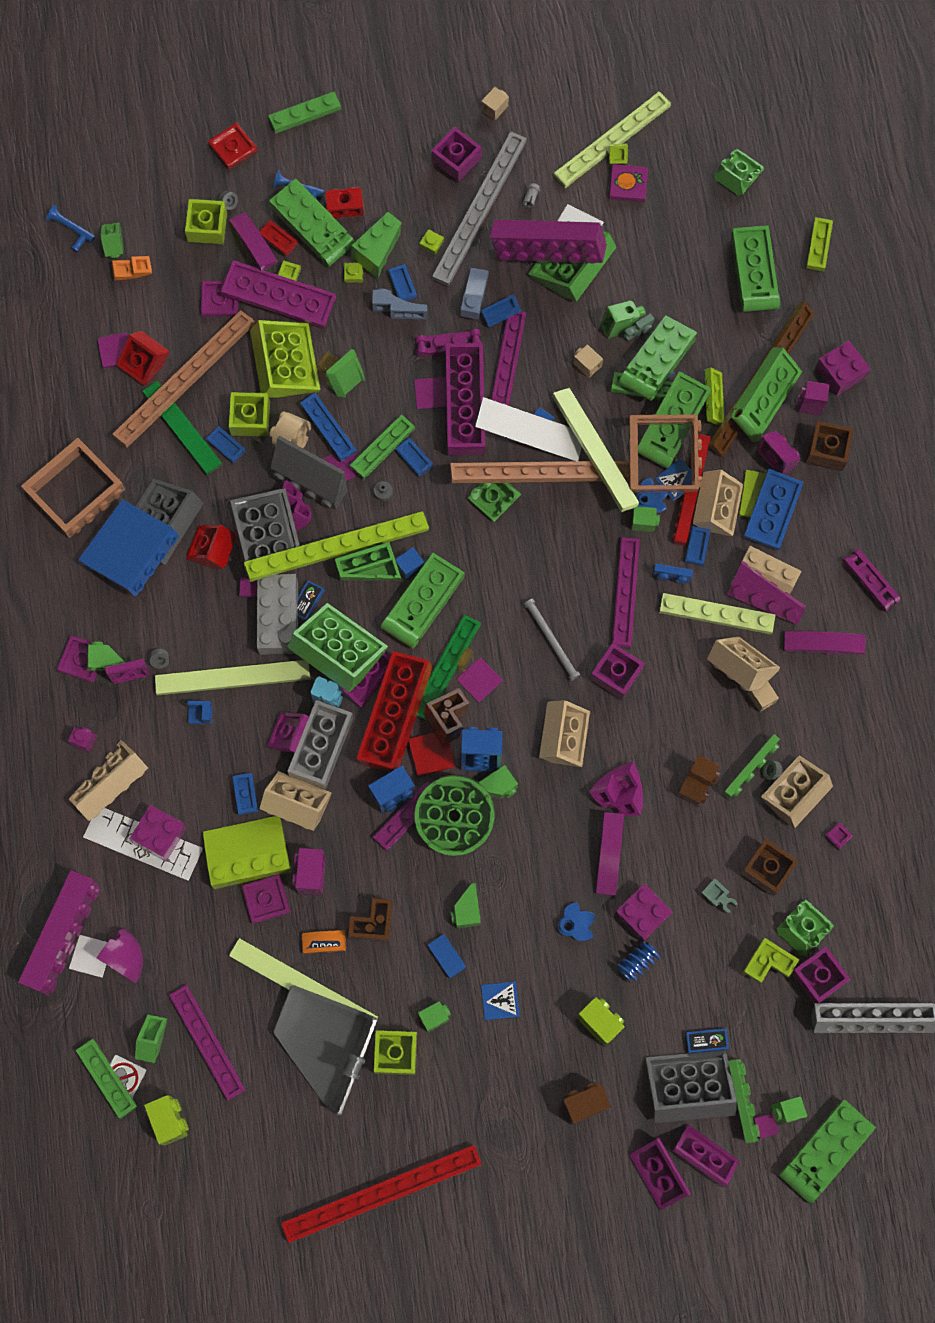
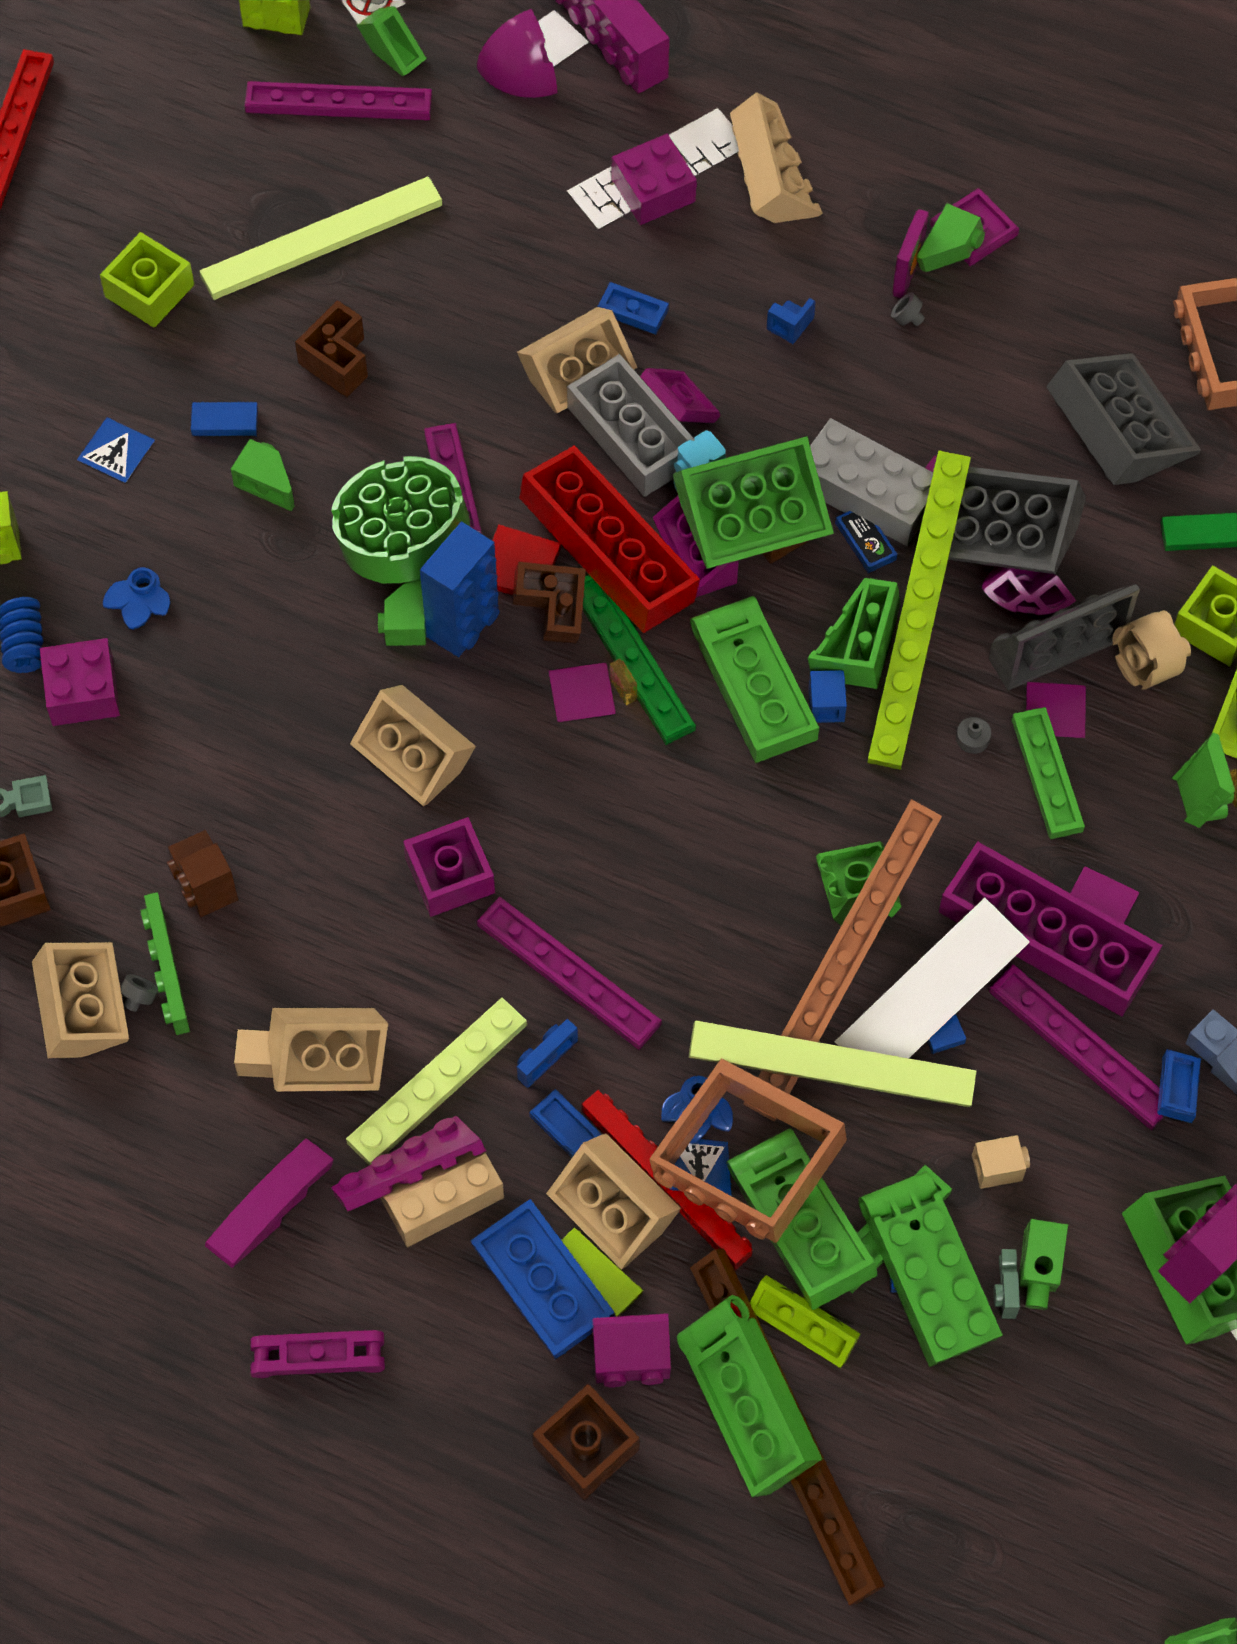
camera: 125 degrees right, 10 degrees down
magenta brick [68,727,98,753] -> none
blue panel [78,499,179,597] -> none
yellowish green tile [155,660,310,695] -> none
red slope [185,524,236,569] -> none
lime slope [203,816,291,889] -> none
blue tile [206,426,246,464] -> none
magenta tile [242,874,291,924] -> none
dark grey panel [273,985,377,1116] -> none
magenta brick [293,848,326,896] -> none
blue plate [300,393,357,462] -> none
orange slope [302,930,346,954] -> none
blue brick [368,766,415,813] -> none
blue tile [395,437,433,477] -> none
magenta plate [415,329,482,357] -> none
bright green brick [418,1001,451,1032] -> none
light grey bar [524,599,580,681] -> none
magenta brick [590,761,643,816] -> none
magenta slope [596,812,624,896] -> none
bright green brick [631,506,660,532] -> none
bright green hinge [731,226,780,312] -> none
magenta brick [796,381,829,416] -> none
magenta brick [815,341,871,396] -> none

